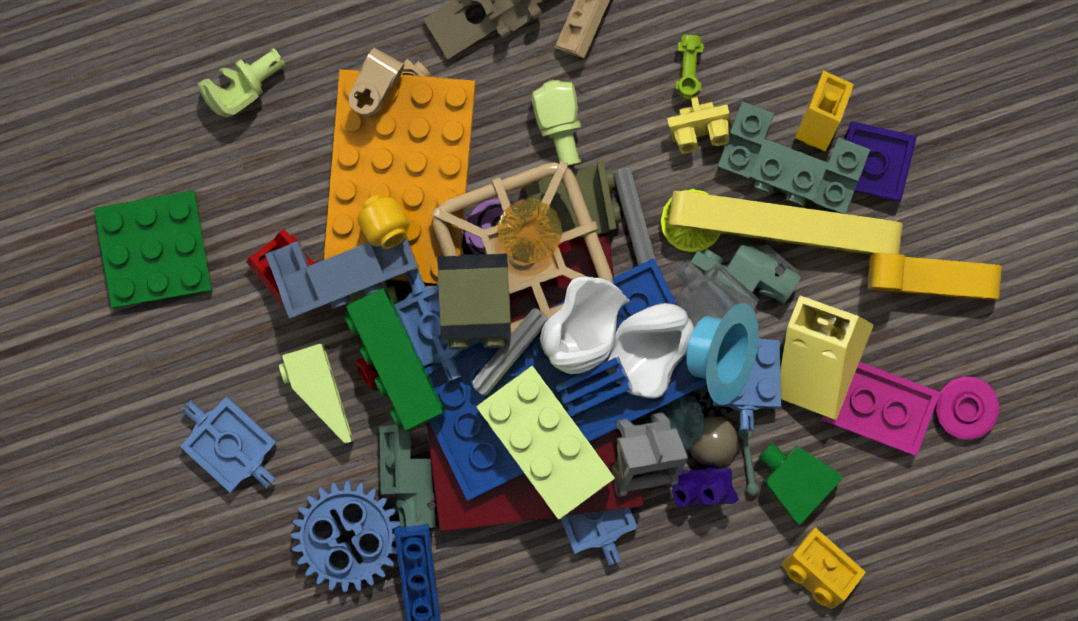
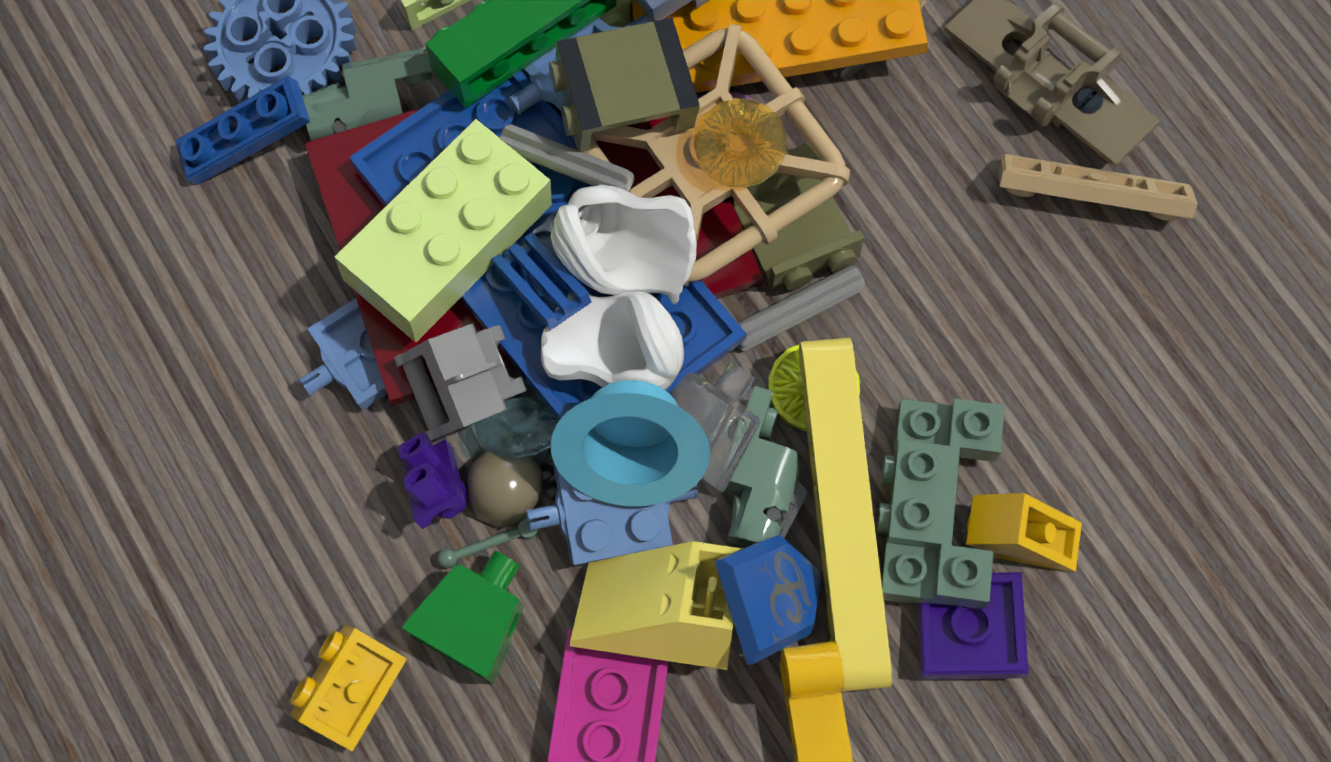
camera: 80 degrees right, 15 degrees down
yellowish green piece [531,80,581,166] -> none
light yellow hips [667,96,732,154] -> none
lime bar [675,35,704,101] -> none
none -> blue tile [715,535,823,665]

